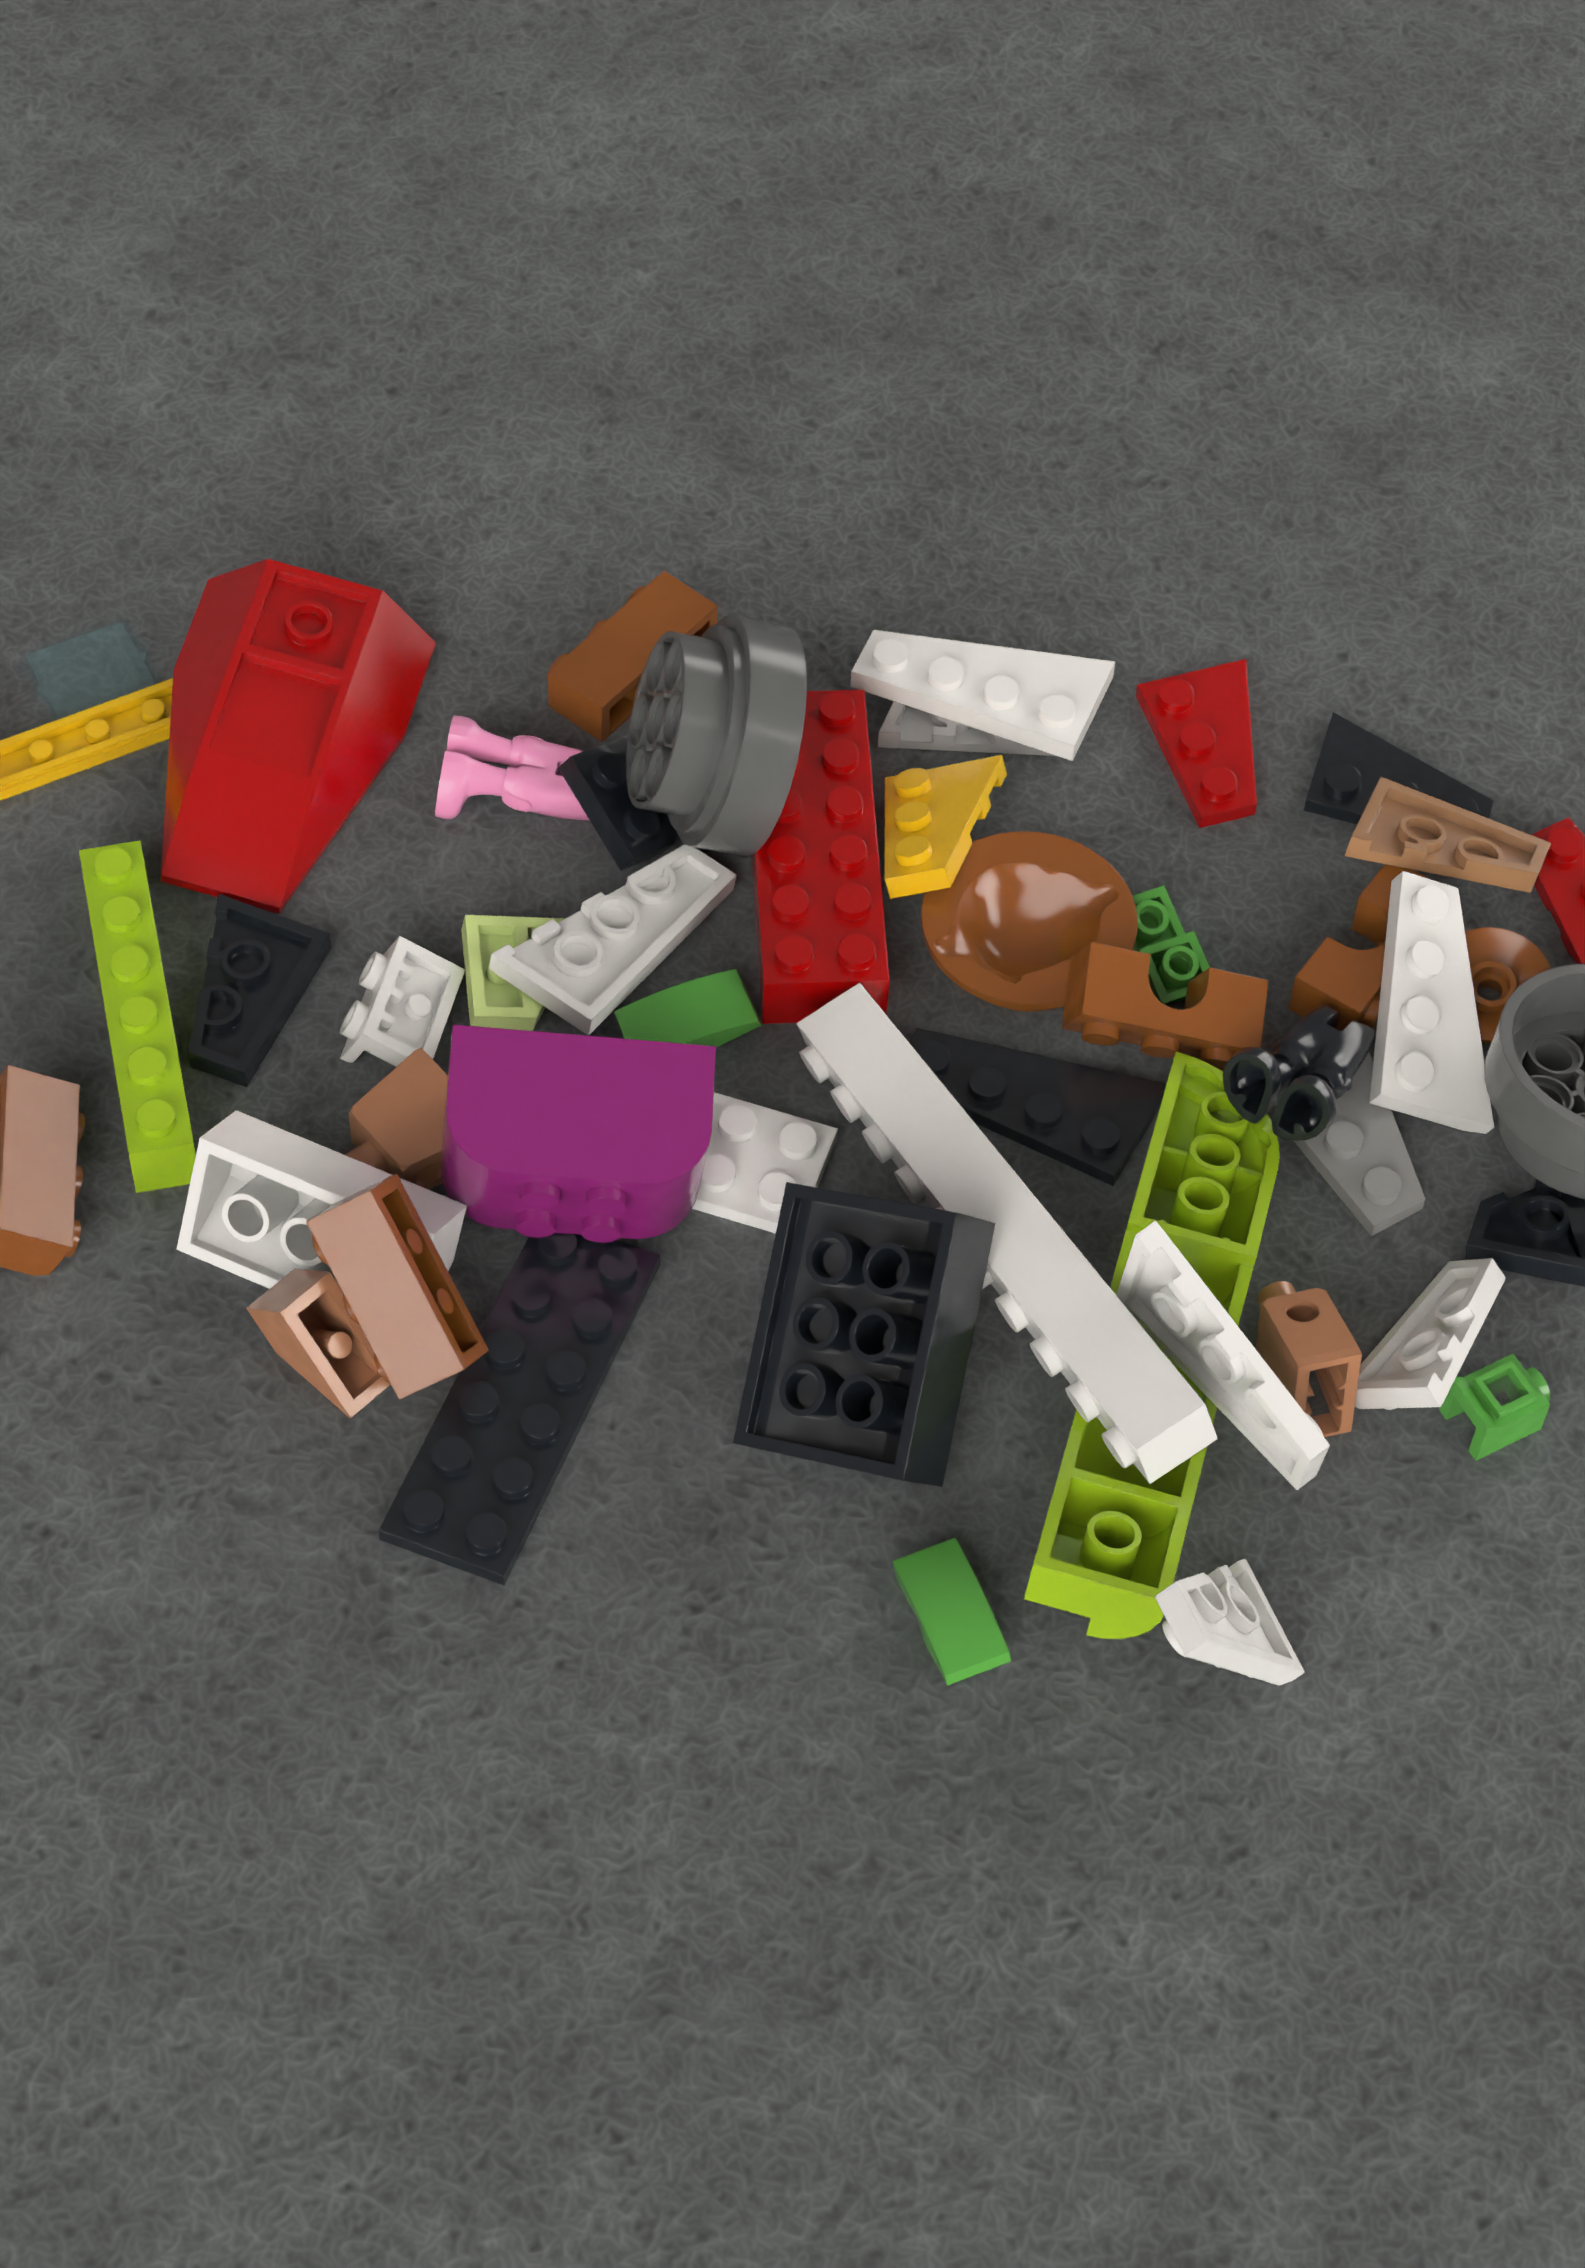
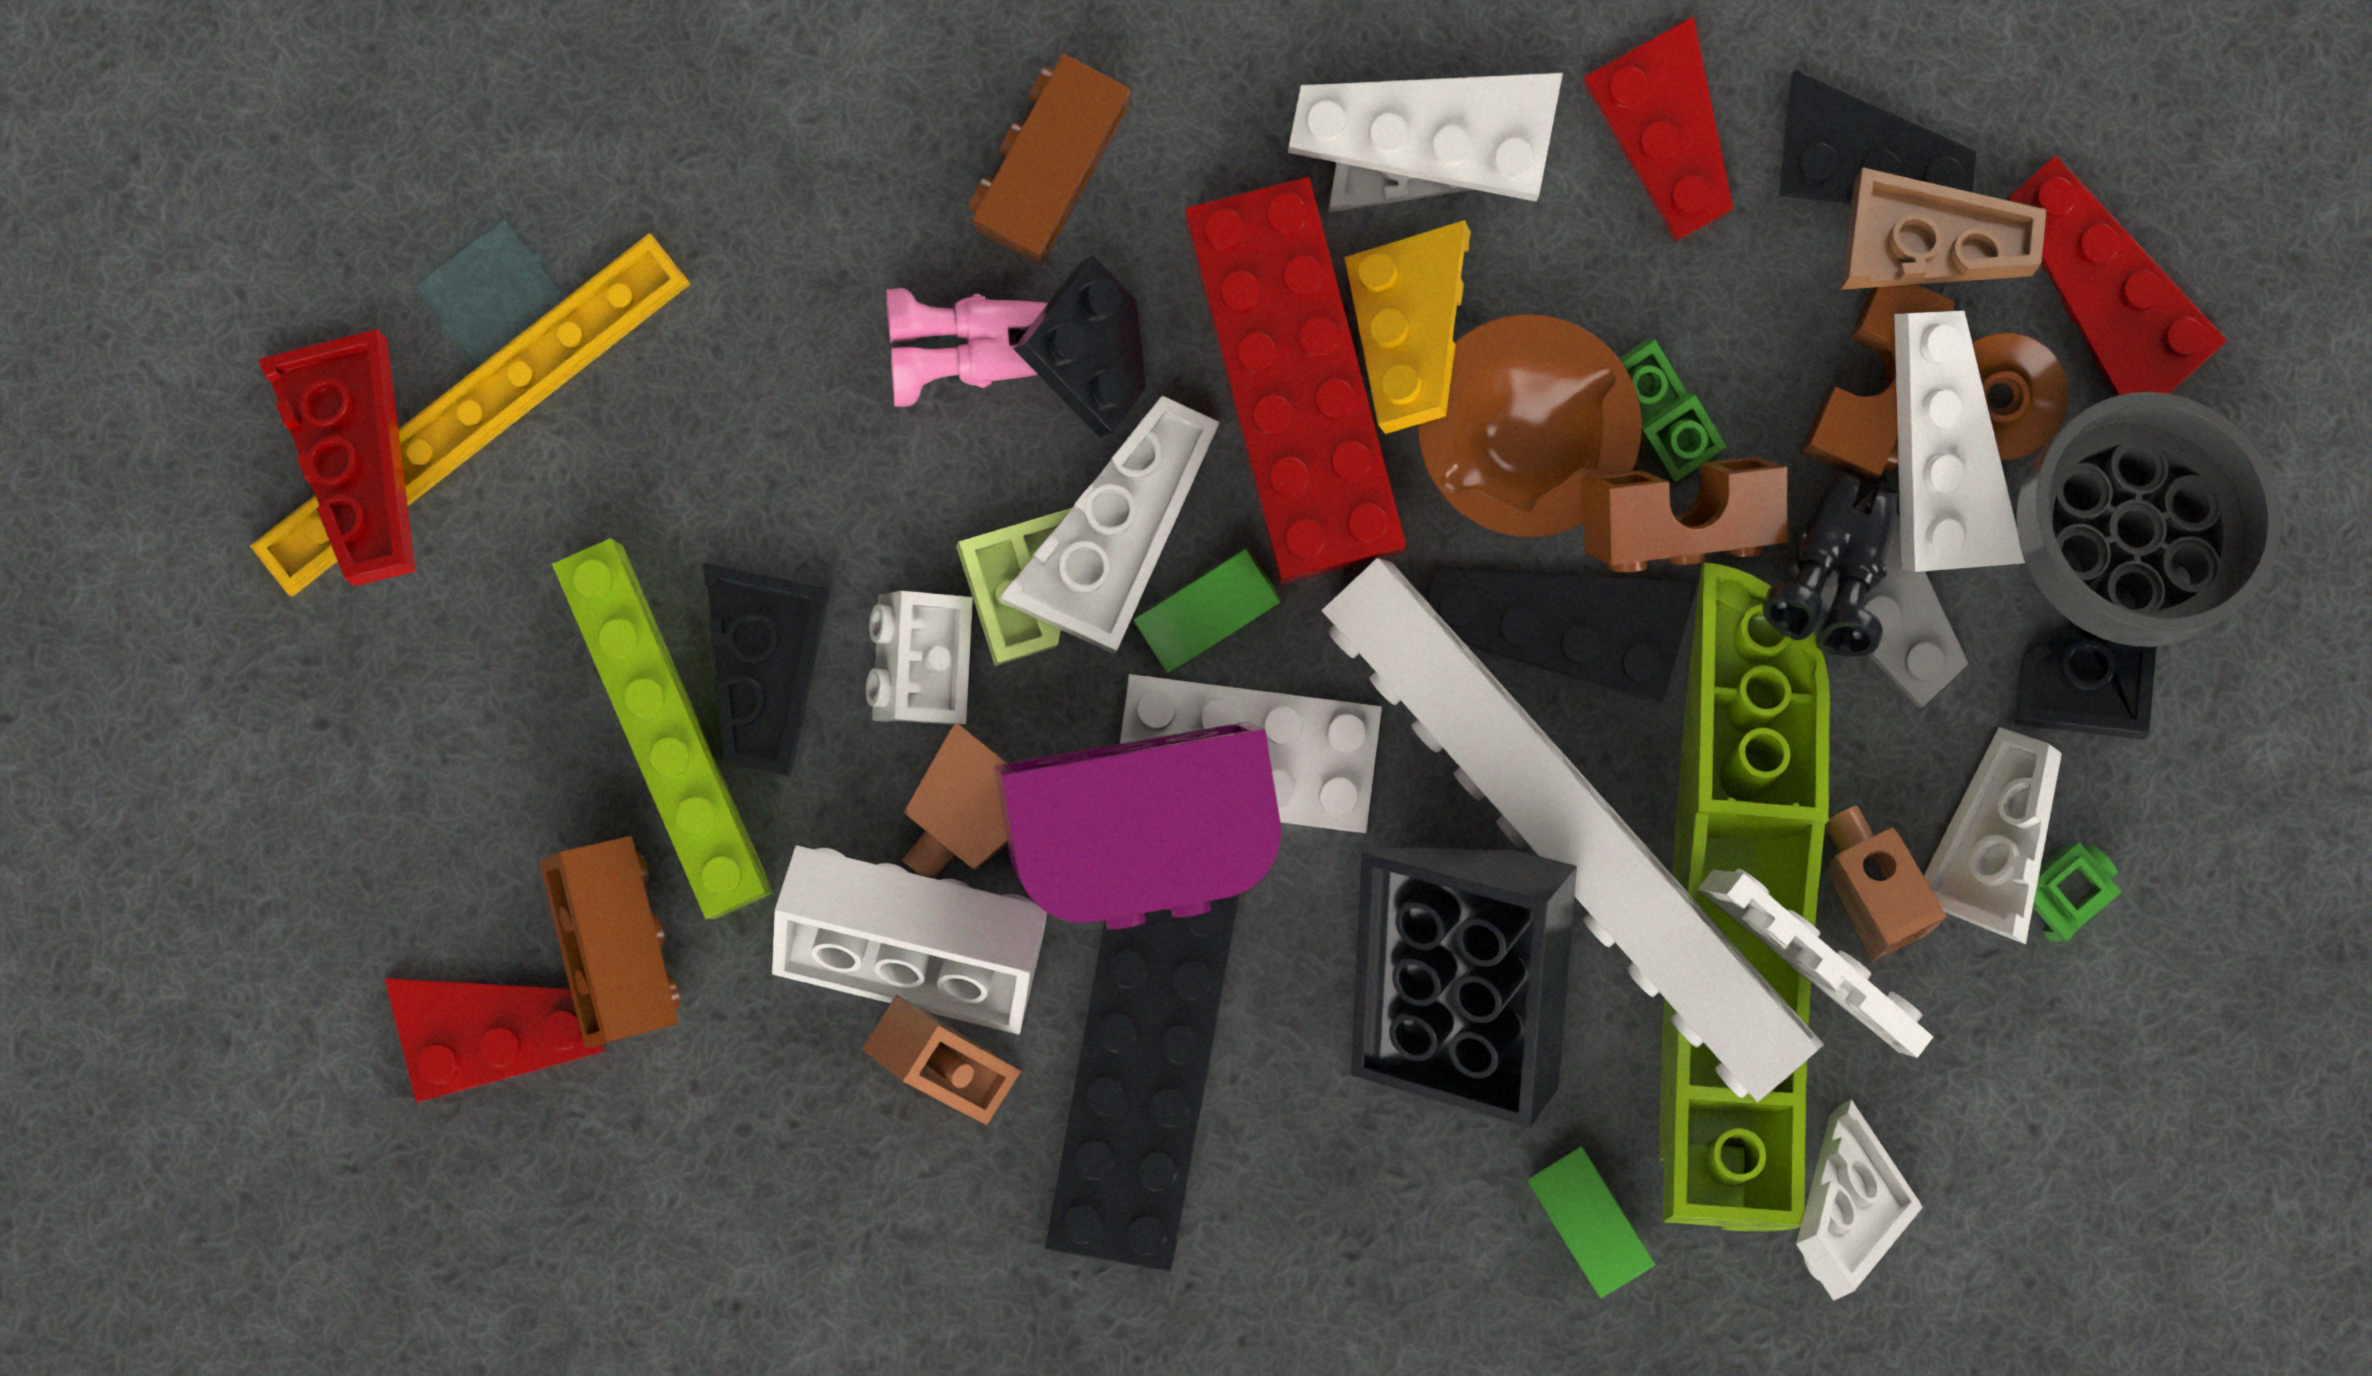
camera: 10 degrees left, 30 degrees up
red wedge [160,559,436,914] -> none
brick [306,1173,489,1399] -> none
dark grey wheel [626,615,807,856] -> none

